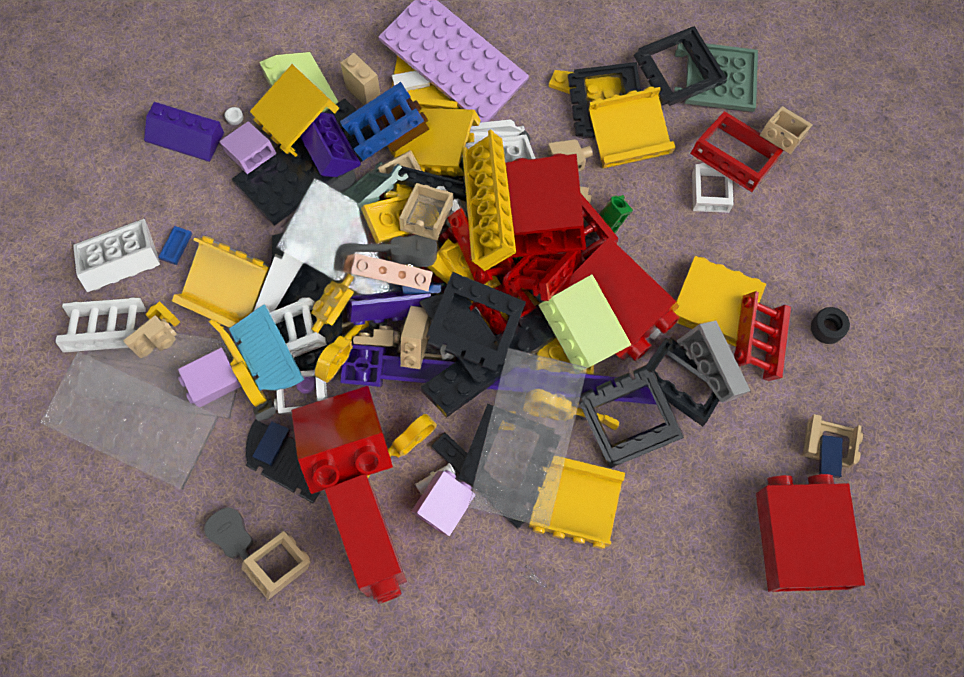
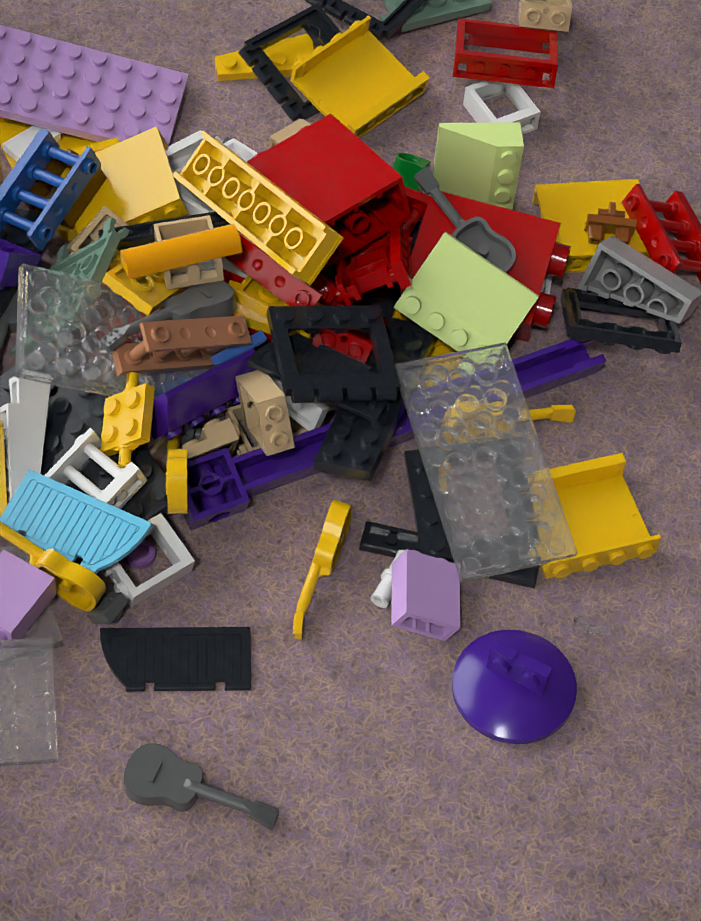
camera: 35 degrees left, 15 degrees down
tan window [242,531,310,600] -> none
dark blue tile [252,421,290,466] -> none
red brick [291,386,393,494] -> none
red brick [325,474,407,604] -> none
black hinge [579,365,684,468] -> none
none -> light orange brick [120,224,242,279]
none -> dark grey piece [414,167,516,274]
none -> yellowish green slope [433,122,524,210]
none -> dark purple bracket [452,630,577,744]
none -> dark orange hips [584,202,637,245]

